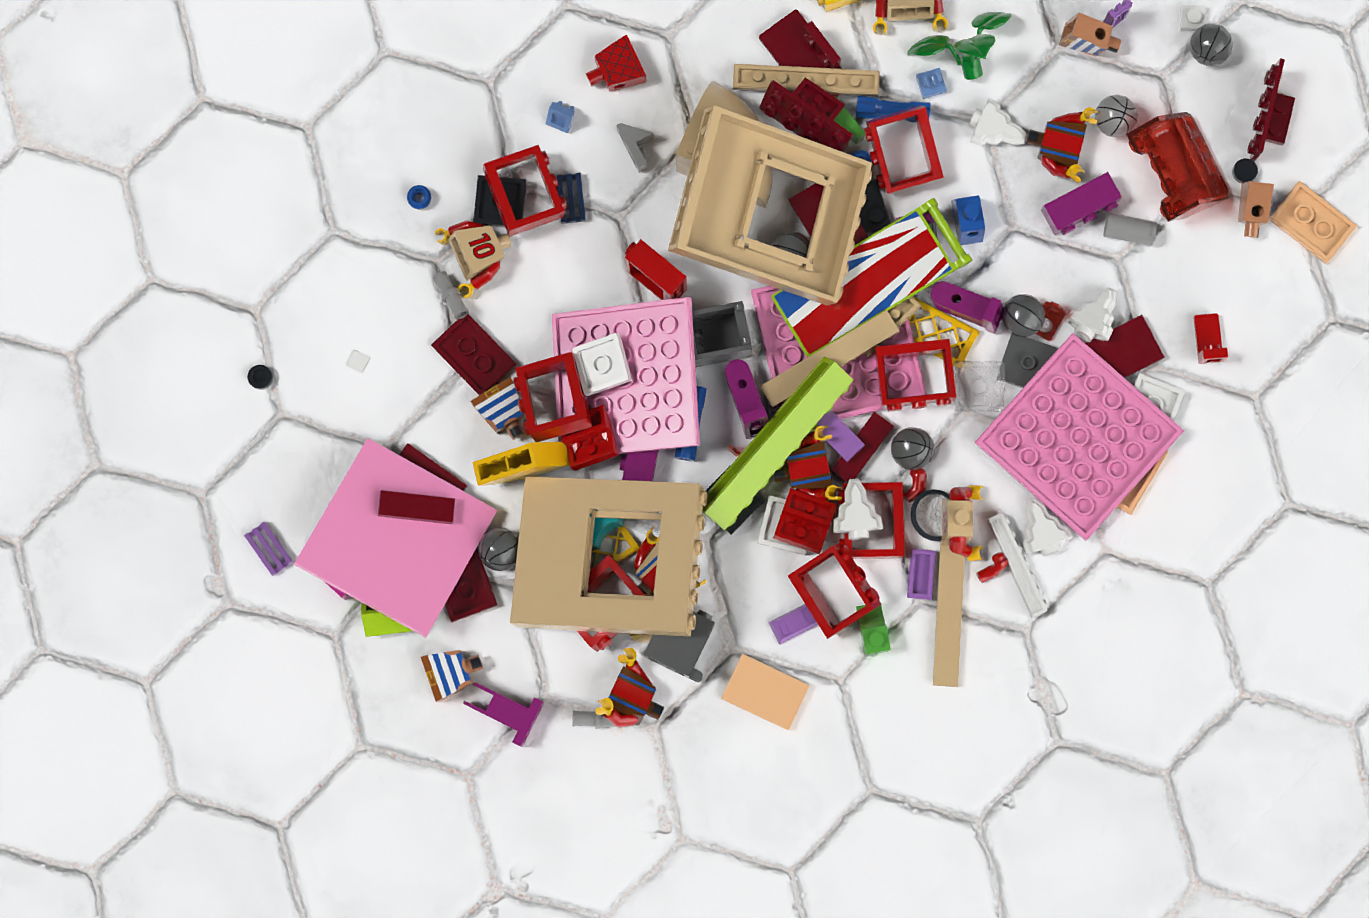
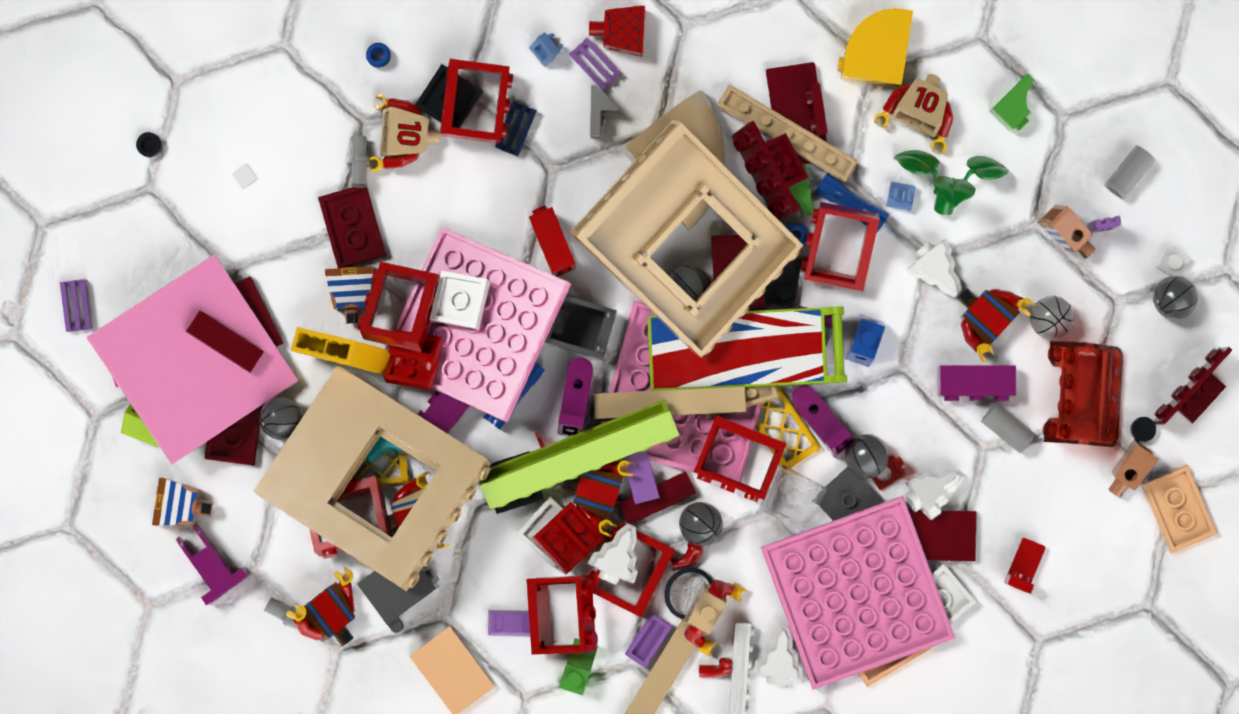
camera: 25 degrees right, 5 degrees up
none -> medium lavender tile [569,37,621,91]

